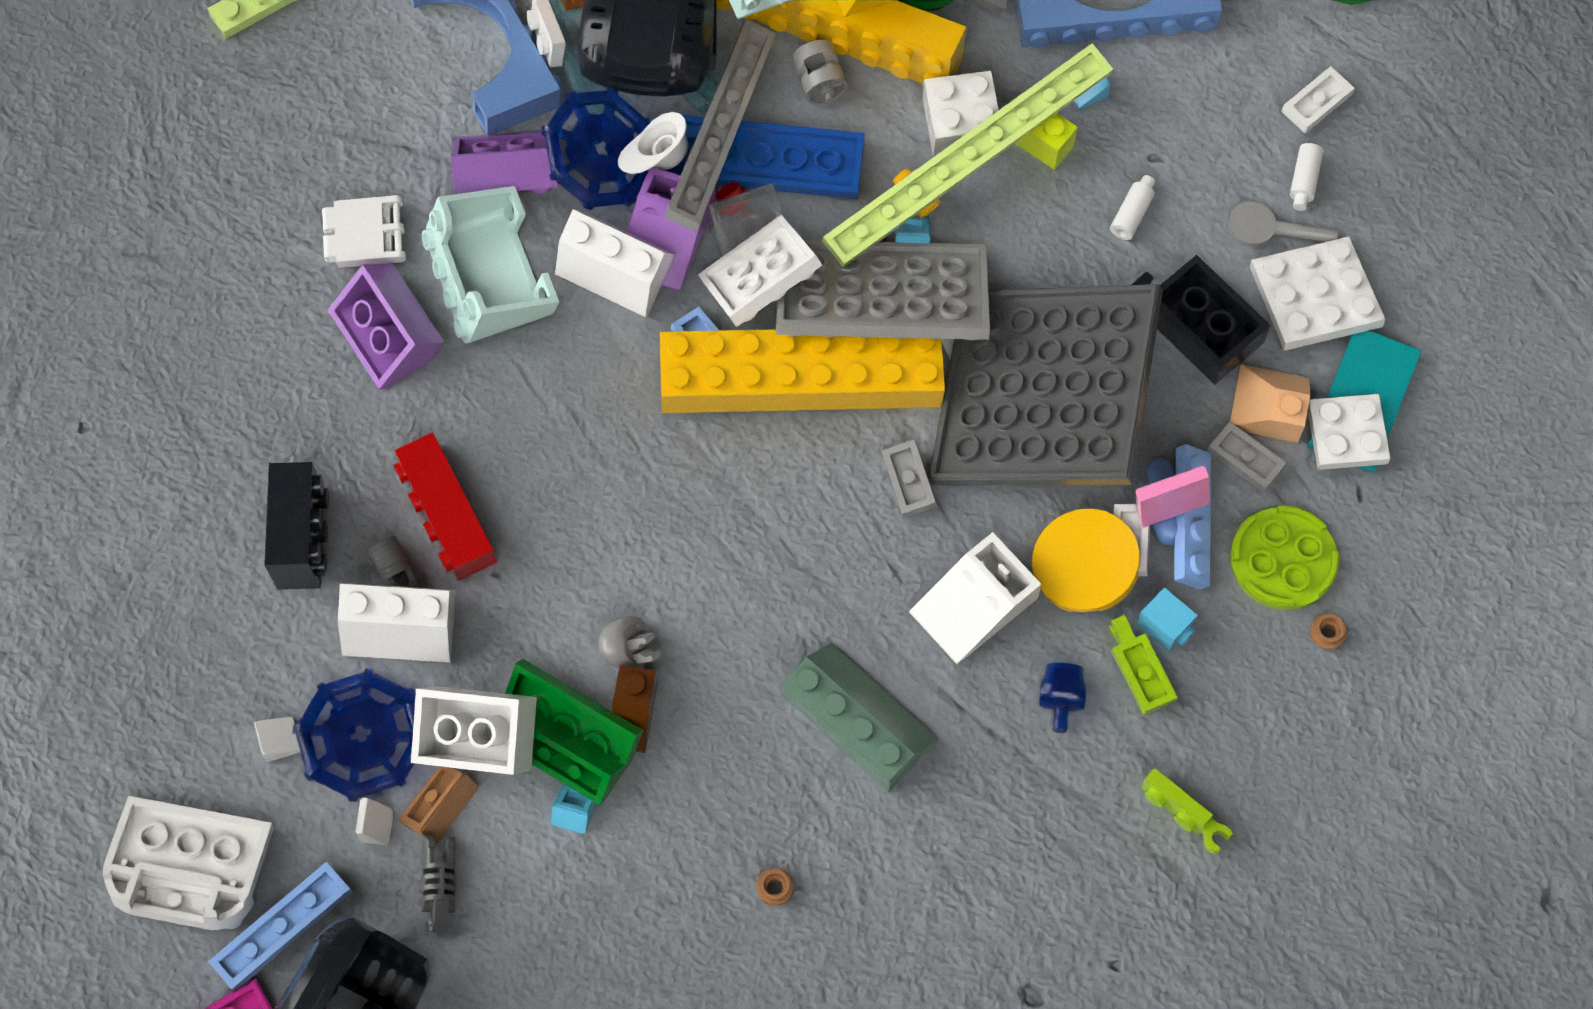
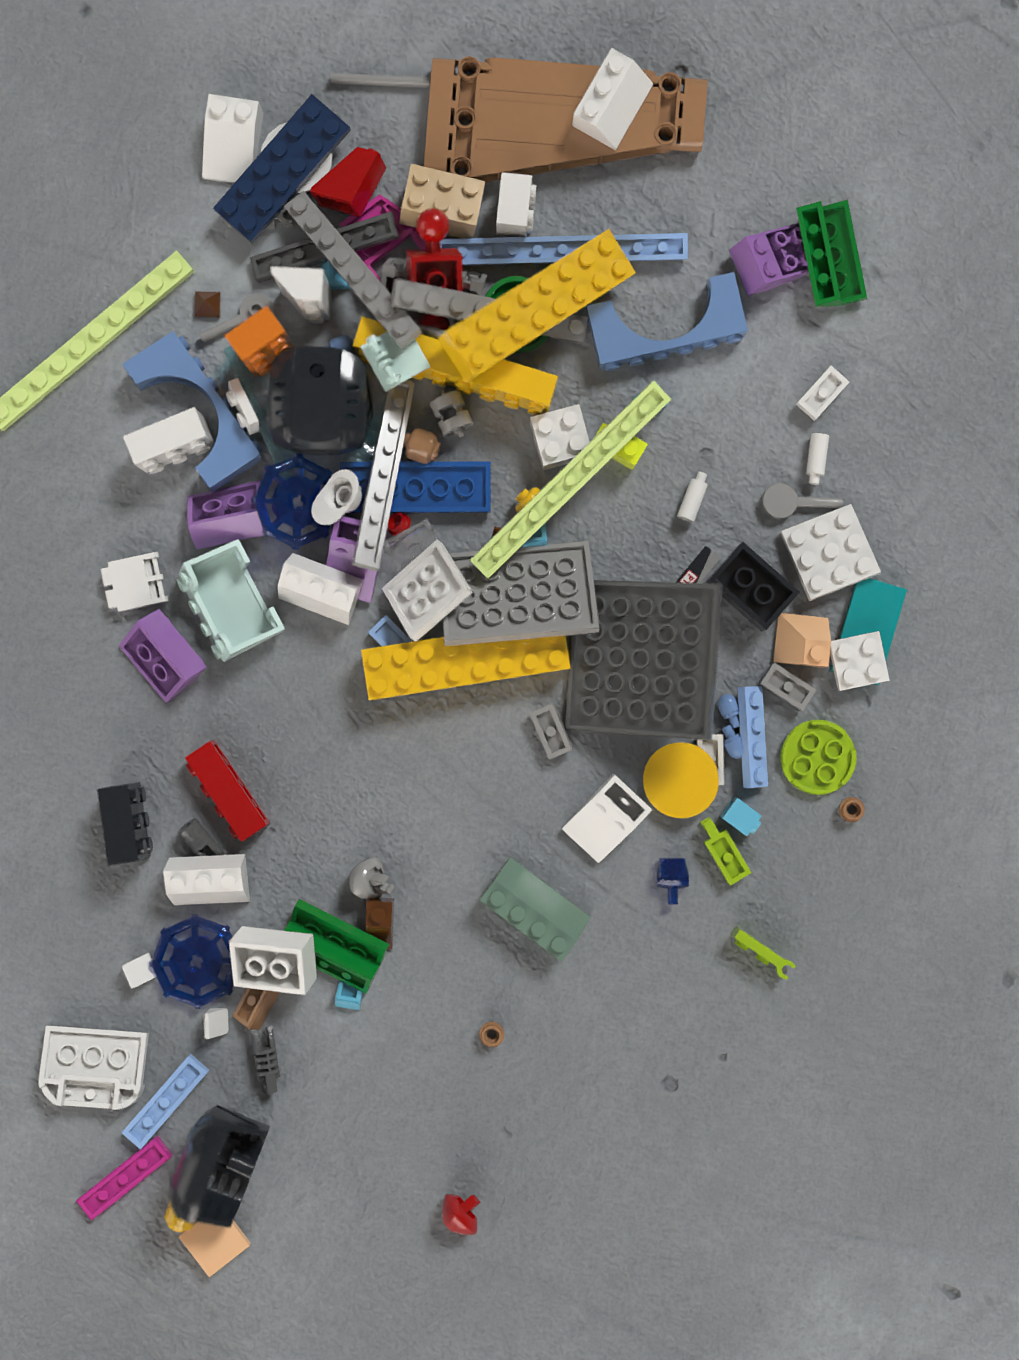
camera: 15 degrees left, 20 degrees up
bright pink tile [1135,466,1210,528] -> none
none -> white brick [123,407,215,474]
none -> medium nougat head [403,428,441,464]

